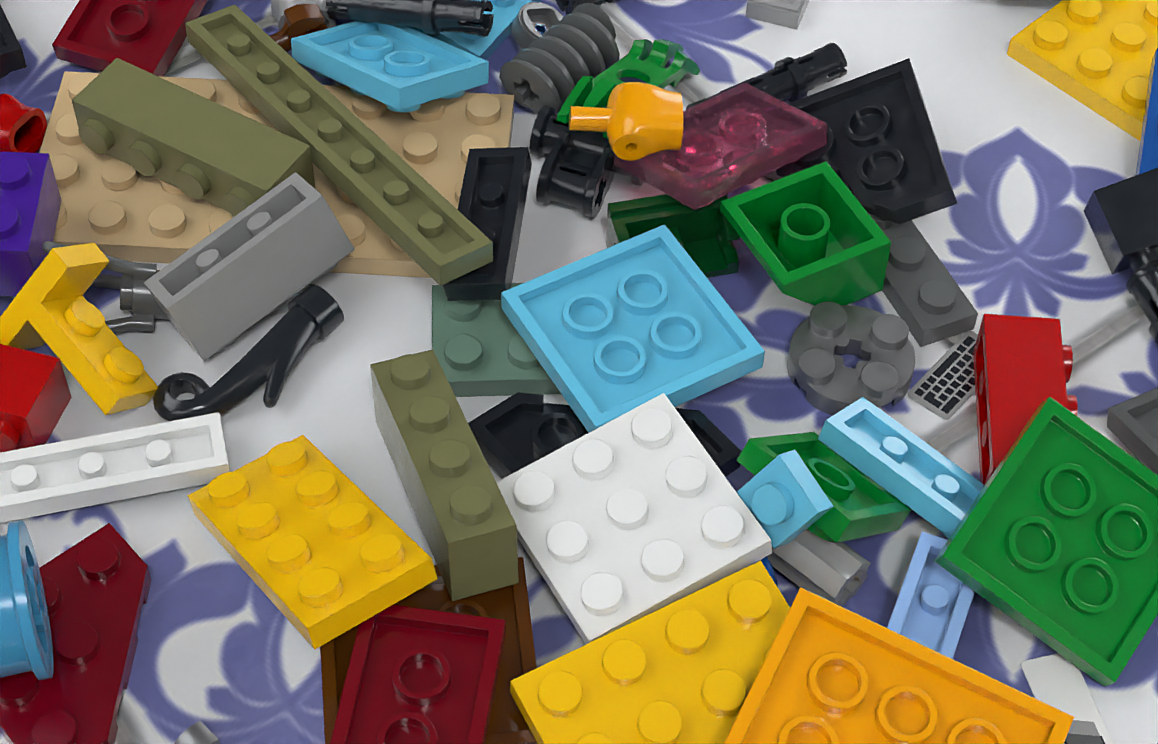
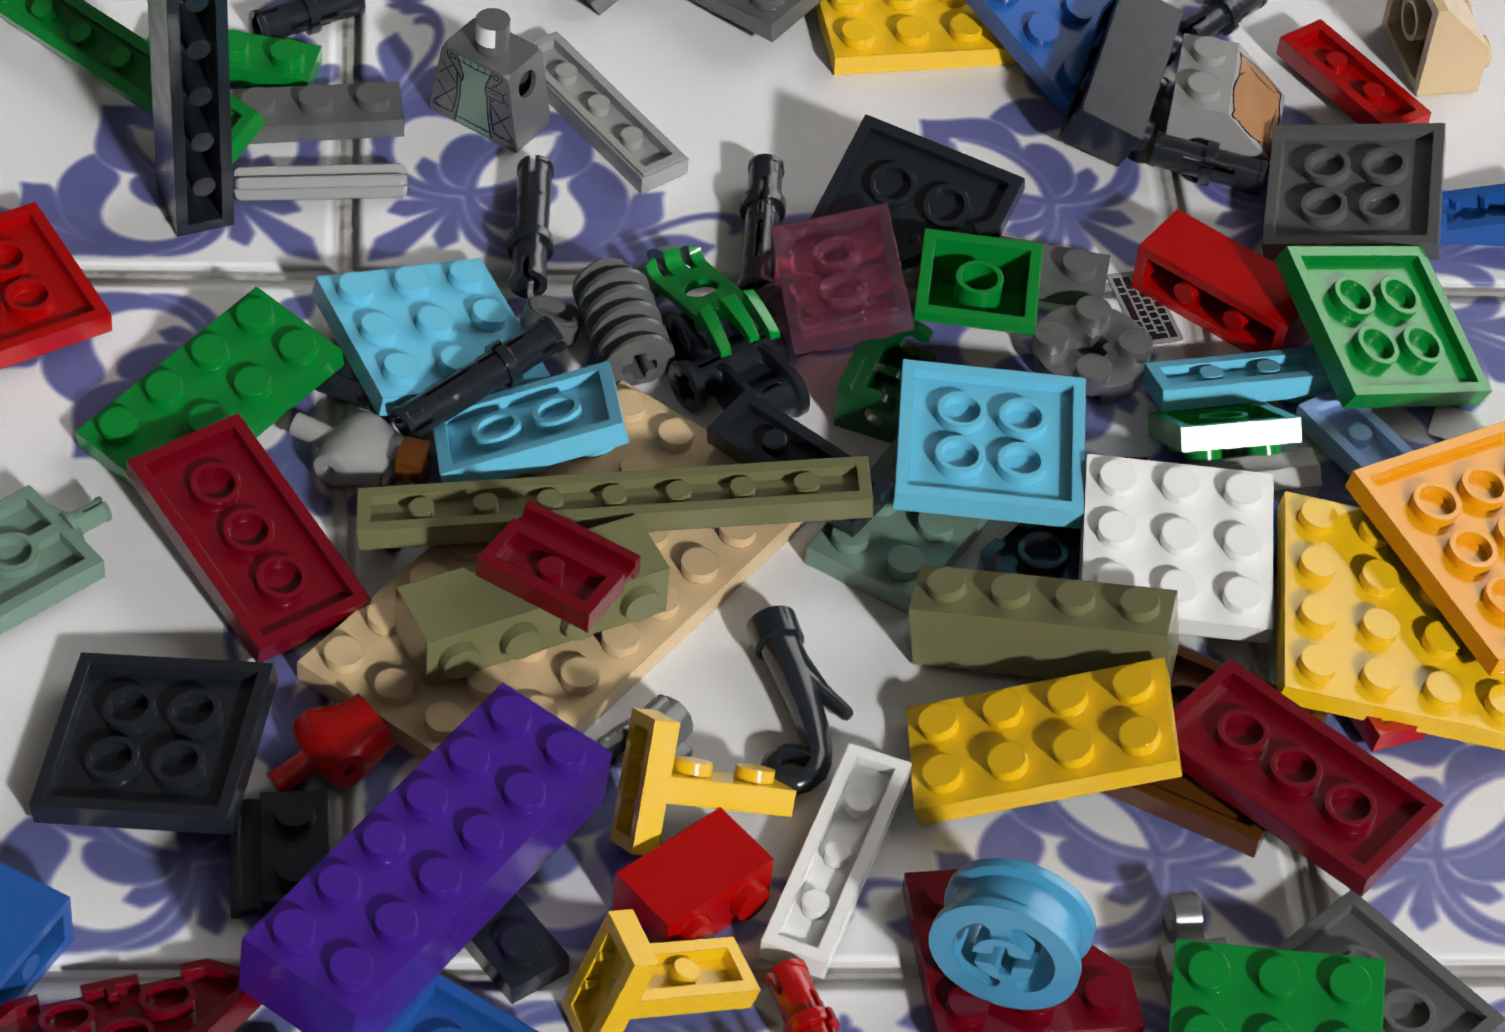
camera: 60 degrees left, 5 degrees down
light grey brick [144,172,355,361] -> none
light orange piece [569,82,683,161] -> none
medium azure plate [737,449,834,549] -> none
none -> dark red plate [476,500,641,633]

